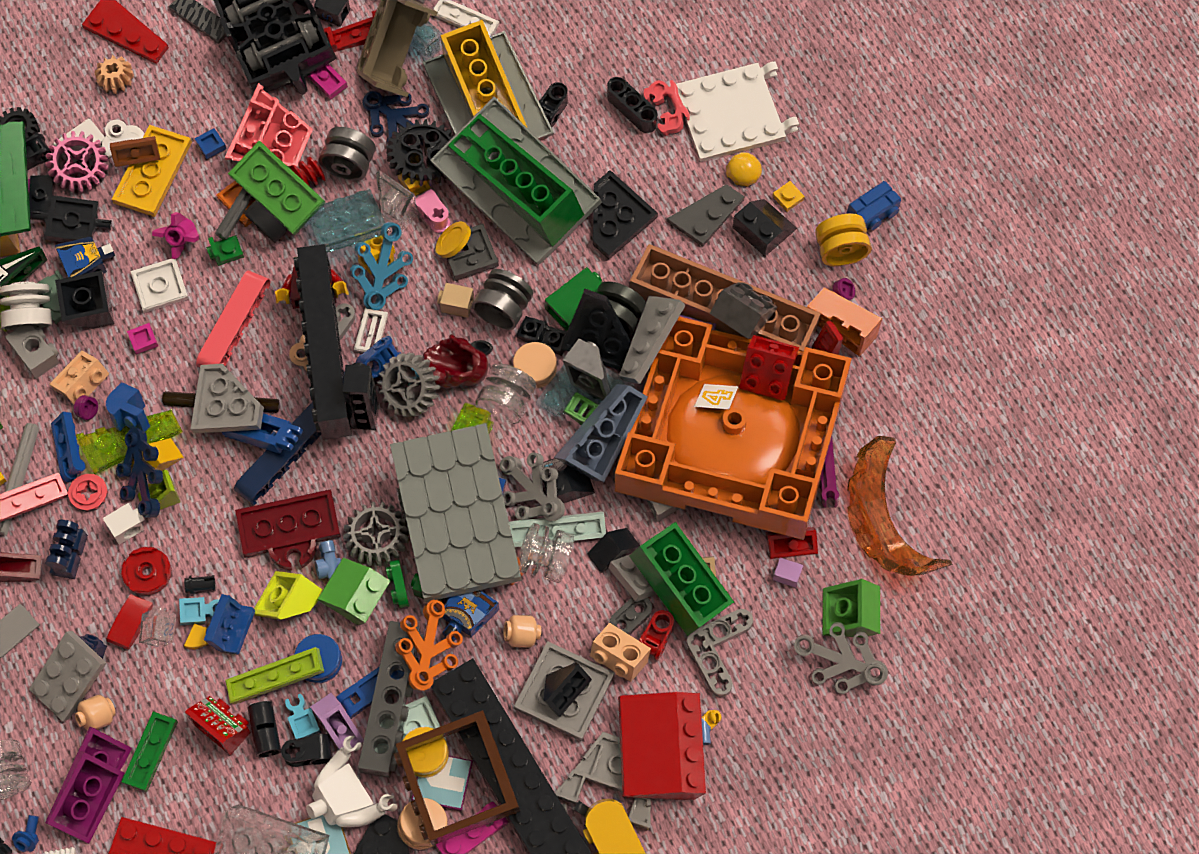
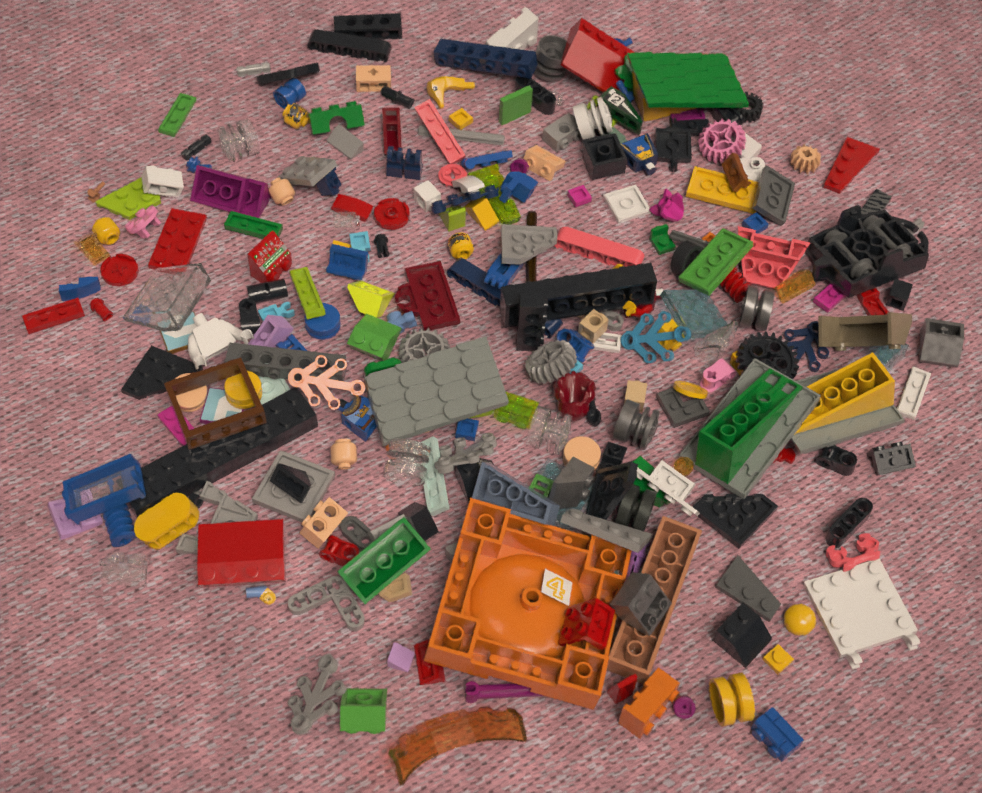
camera: 85 degrees right, 10 degrees down
none -> yellow head [448,232,474,259]
none -> white slope [452,175,485,194]
none -> tan brick [578,309,609,344]
none -> white bracket [637,460,700,516]
none -> clear yellow plate [674,457,694,477]
none -> dark grey plate [752,165,795,226]
none -> clear yellow slope [775,269,816,304]
none -> bracket [867,441,916,476]

